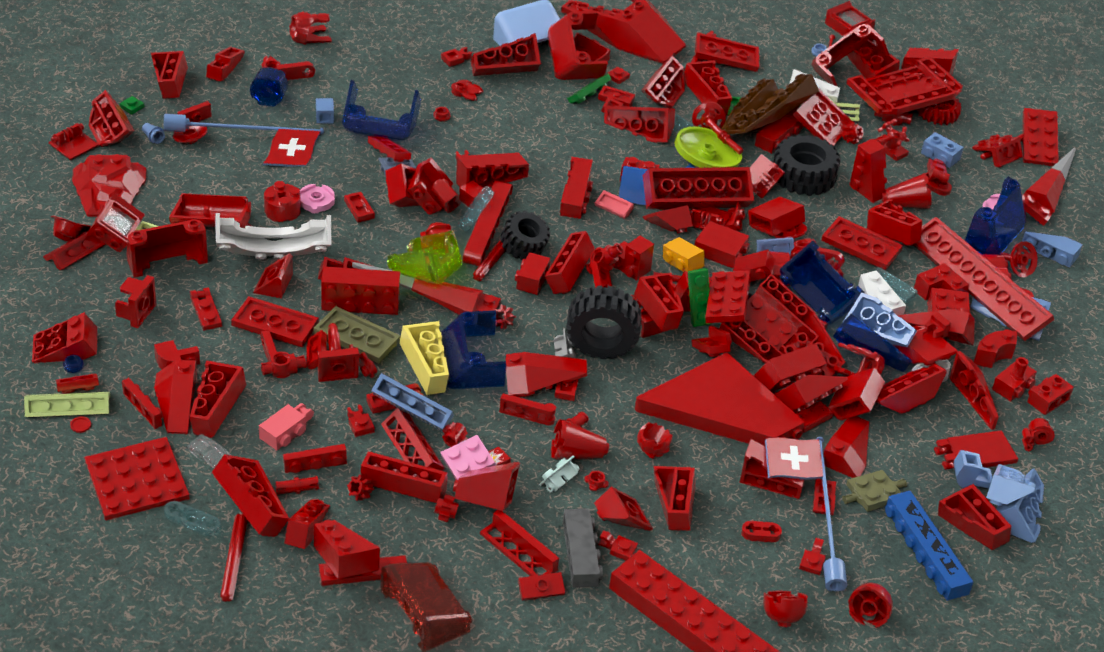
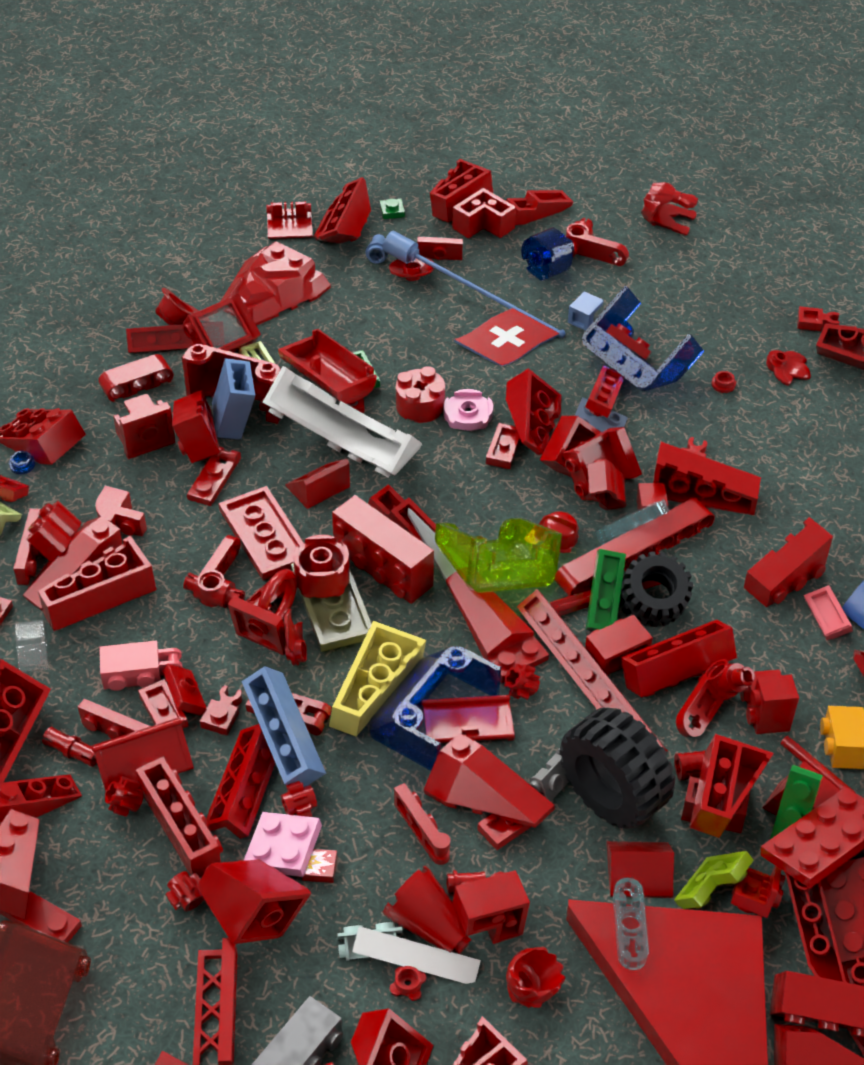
camera: 45 degrees right, 5 degrees up
none -> red brick [27,501,82,562]
none -> red door [92,717,194,793]
none -> red beam [98,354,174,402]
none -> plate [138,679,188,729]
none -> red plate [163,664,207,716]
none -> red wedge [172,390,220,463]
none -> medium blue brick [212,358,255,439]
none -> red brick [293,535,350,598]
none -> white sticker [352,926,481,984]
none -> door [422,695,515,746]
none -> red brick [452,188,516,238]
none -> red brick [453,870,530,944]
none -> red wedge [506,368,561,456]
none -> plate [517,589,668,752]
none -> green plate [585,549,626,631]
none -> red plate [606,323,652,360]
none -> red slope [606,841,674,898]
none -> clear light blue beam [613,878,649,970]
none -> lime plate [674,851,754,909]

